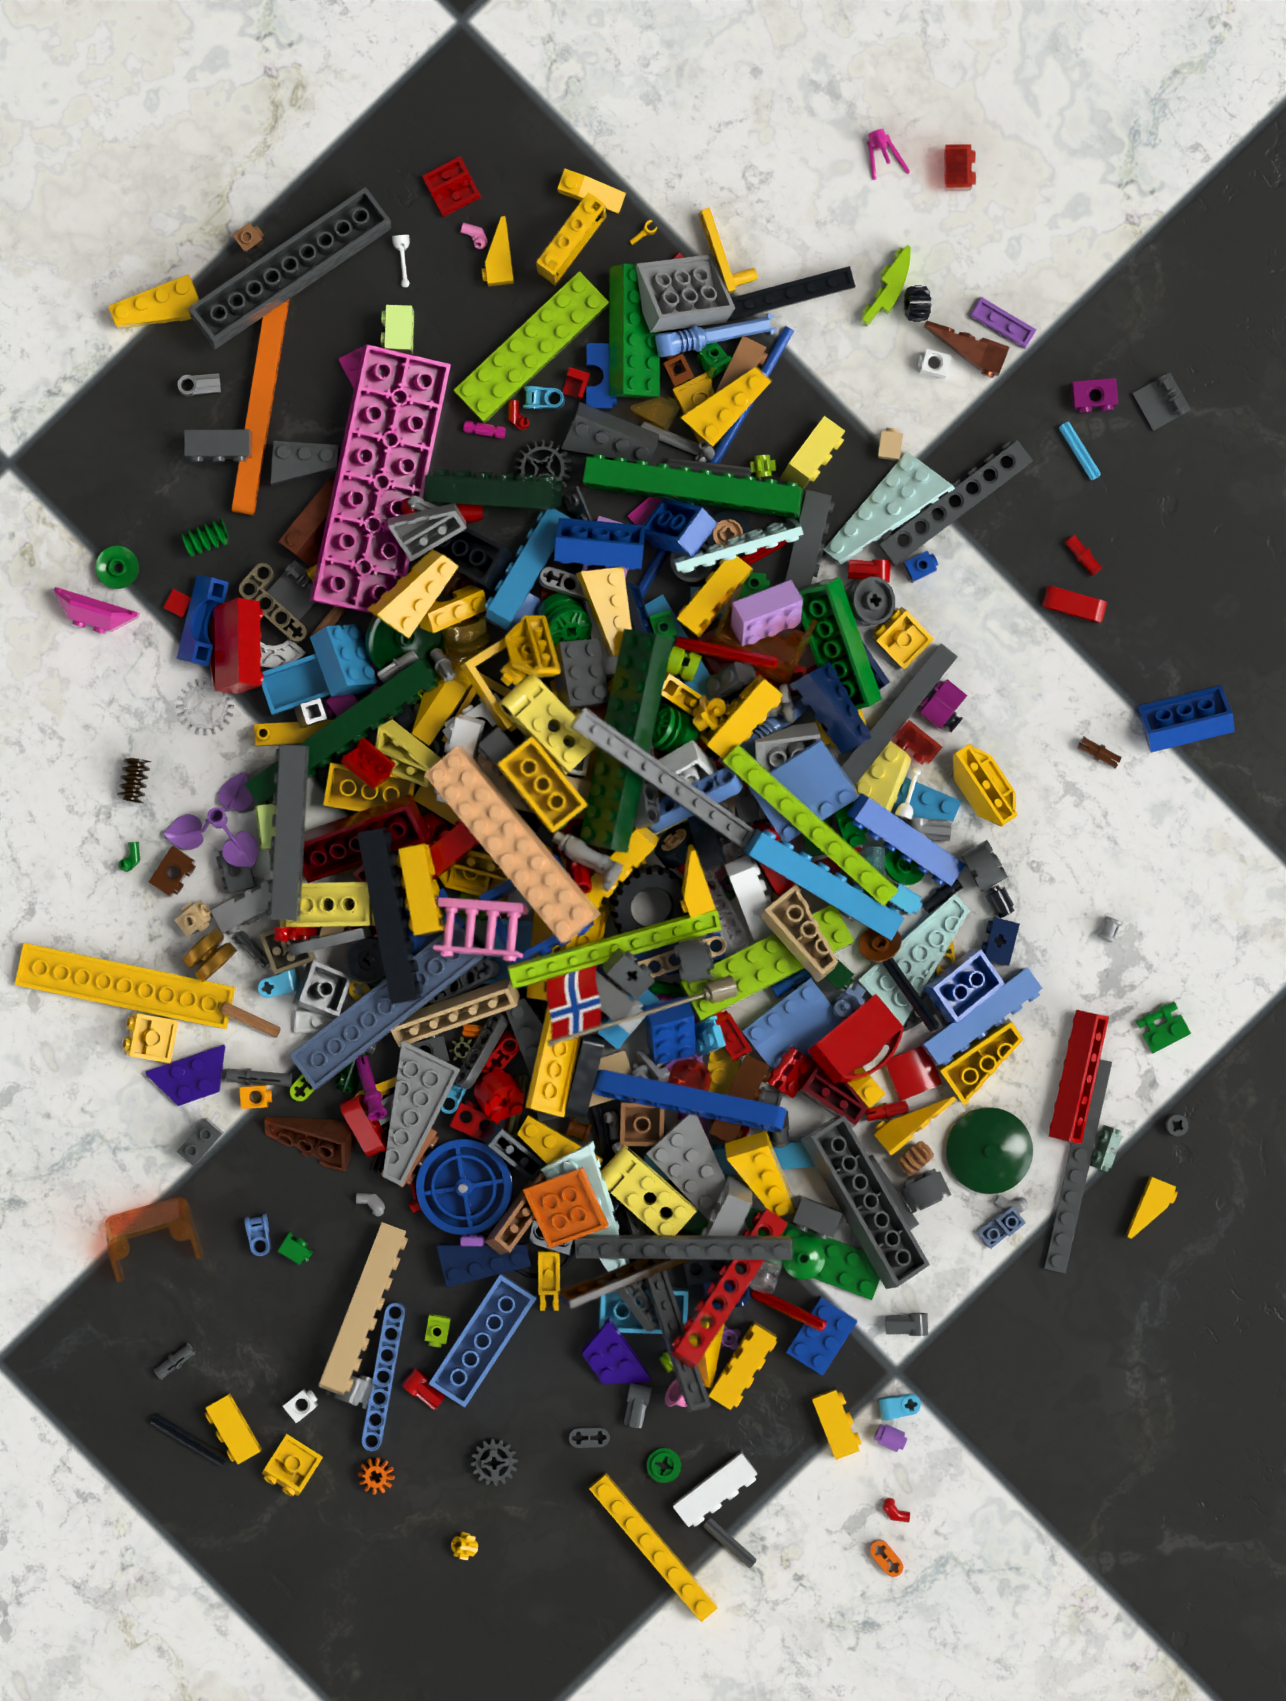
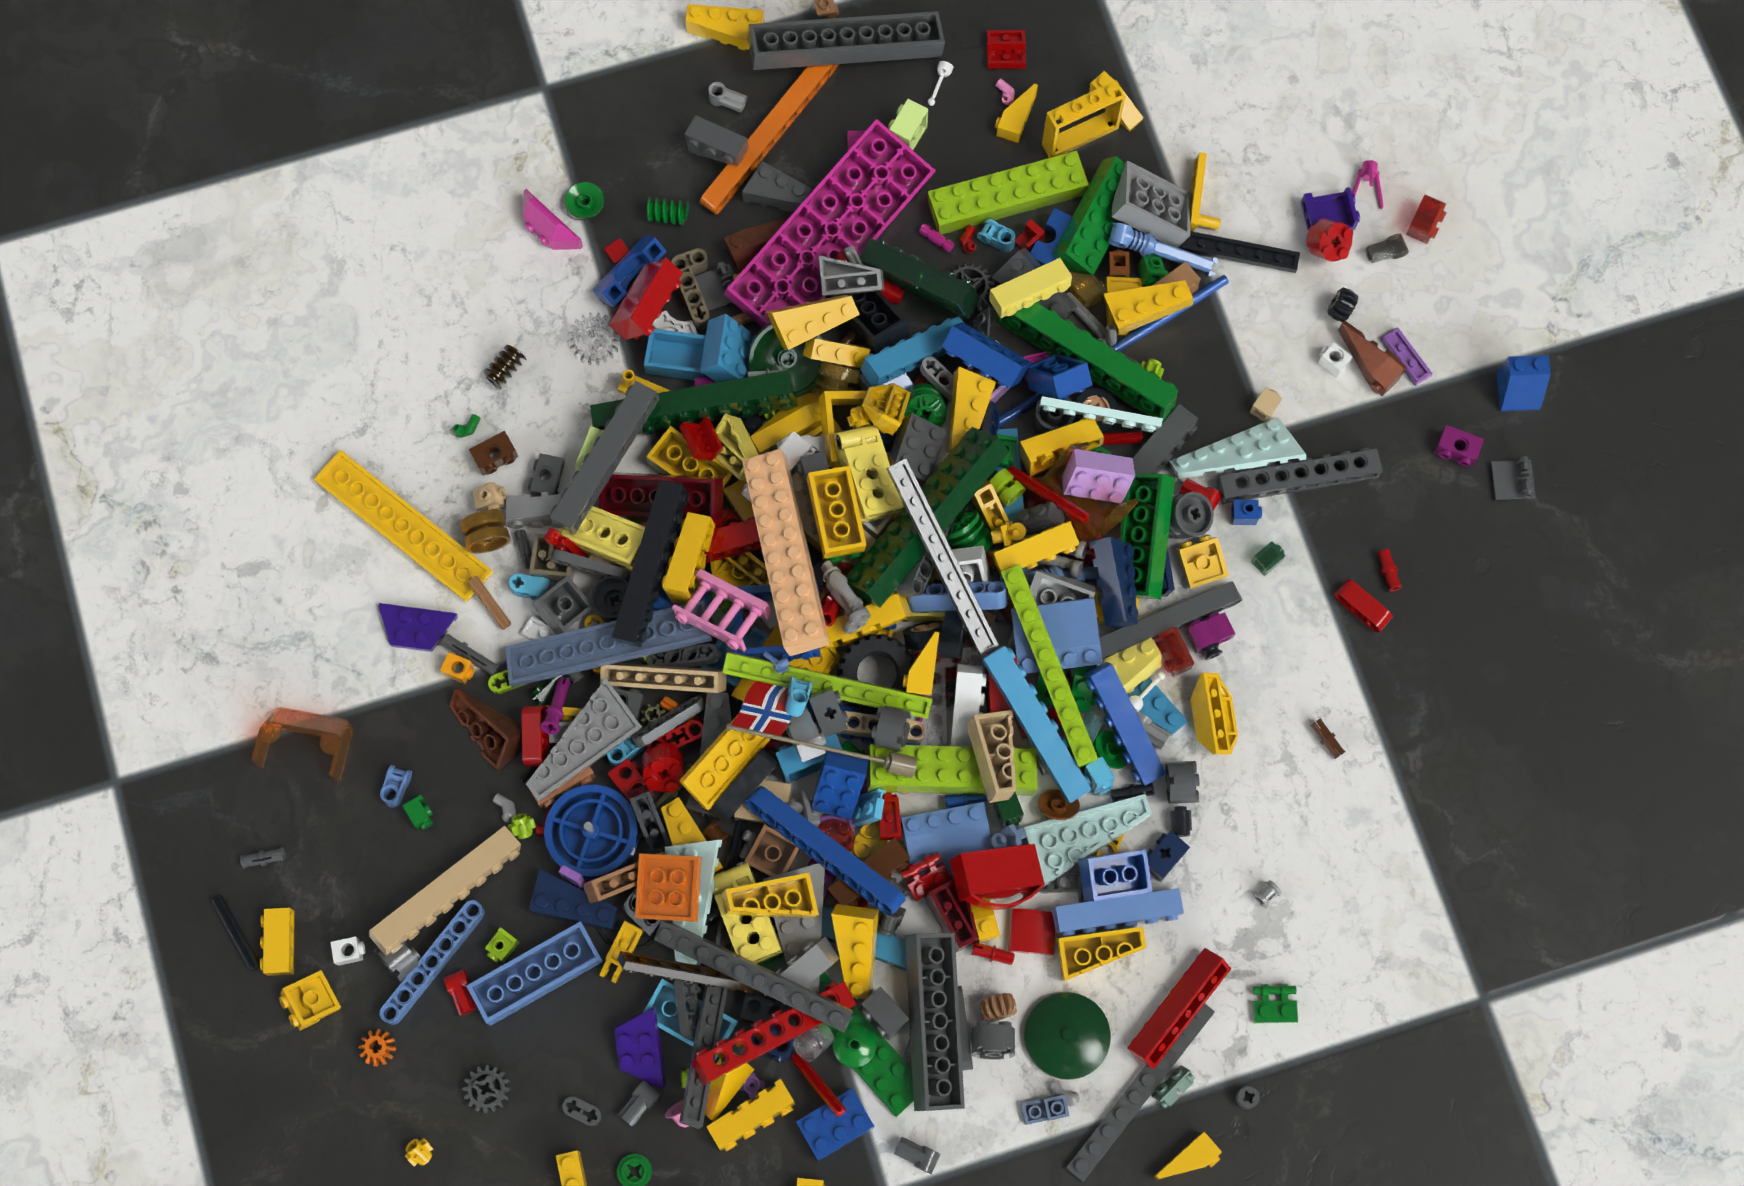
camera: 25 degrees right, 15 degrees down
yellow plate [122,1012,179,1063] -> none
medium lavender plant [164,773,258,867] -> none
dark grey brick [177,1118,224,1166] -> none
flat silver brick [294,698,327,728] -> none
light grey axle [429,648,456,682] -> none
yellow hand [630,220,657,245] -> none
light yellow wedge [780,416,845,490] -> none
lime slope [861,245,911,326] -> none
yellow wedge [873,1095,957,1156] -> none
black axle [883,958,939,1032] -> none
medium azure axle [1059,422,1101,480] -> none
blue slope [1138,685,1235,753] -> none
none -> lime gear [508,813,536,839]
none -> yellow wedge [721,872,819,918]
none -> medium blue hand [763,652,789,673]
none -> medium azure piece [785,676,813,717]
none -> light yellow brick [989,258,1072,318]
none -> clear green brick [1251,541,1286,576]
none -> dark purple panel [1301,187,1360,230]
none -> red brick [1306,218,1353,262]
none -> clear smoke piece [1366,233,1409,263]
none -> blue slope [1496,355,1551,411]

